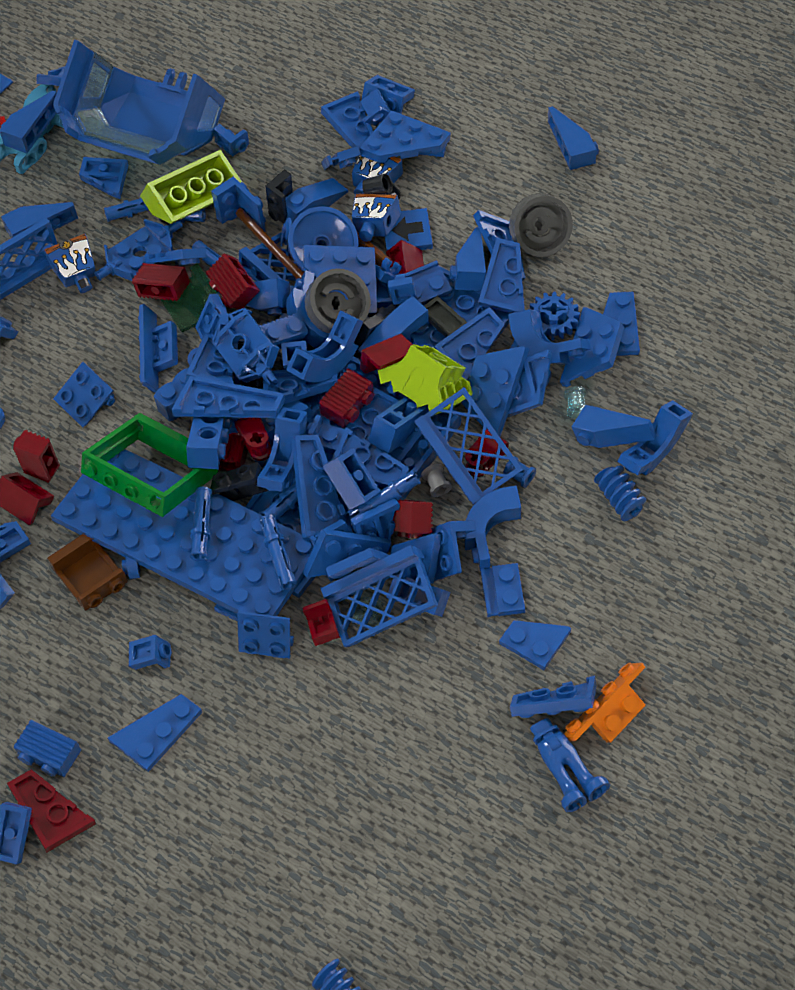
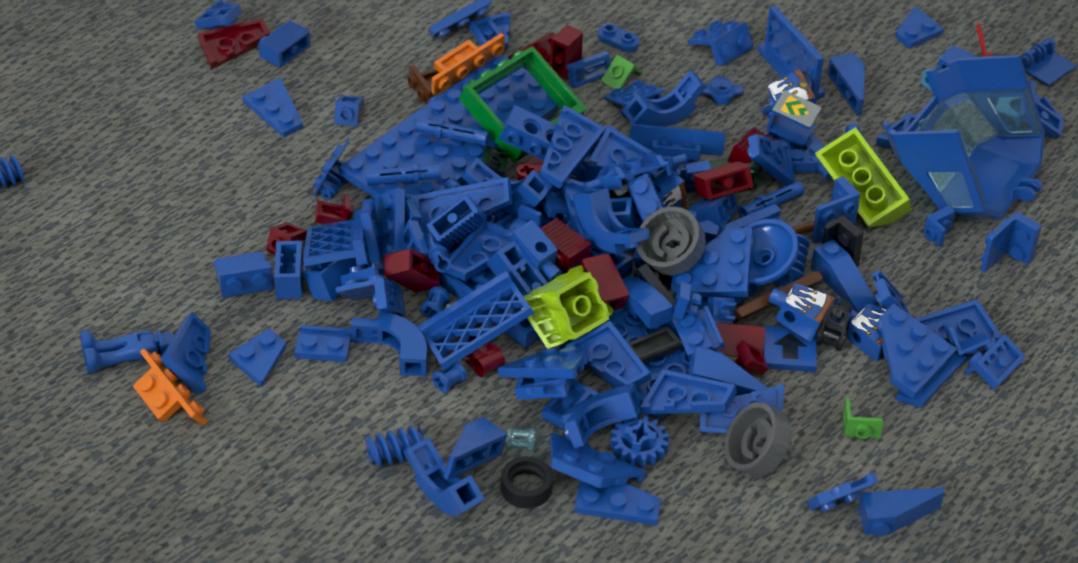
camera: 95 degrees right, 15 degrees down
none -> blue bracket [214,252,273,298]
none -> dark red bracket [266,222,307,255]
none -> blue brick [274,241,308,299]
none -> blue bush [420,286,451,318]
none -> orange bracket [431,33,505,95]
none -> black tyre [500,456,553,509]
none -> blue torso [510,220,562,282]
none -> blue tile [566,51,611,88]
none -> bright green bracket [601,55,643,89]
none -> blue arch [623,71,707,127]
none -> blue plate [702,76,744,105]
none -> dark red tile [734,341,769,375]
none -> piece [766,90,821,147]
none -> blue wing [807,472,878,512]
none -> bright green bracket [843,398,883,439]
none -> blue bracket [981,211,1042,273]

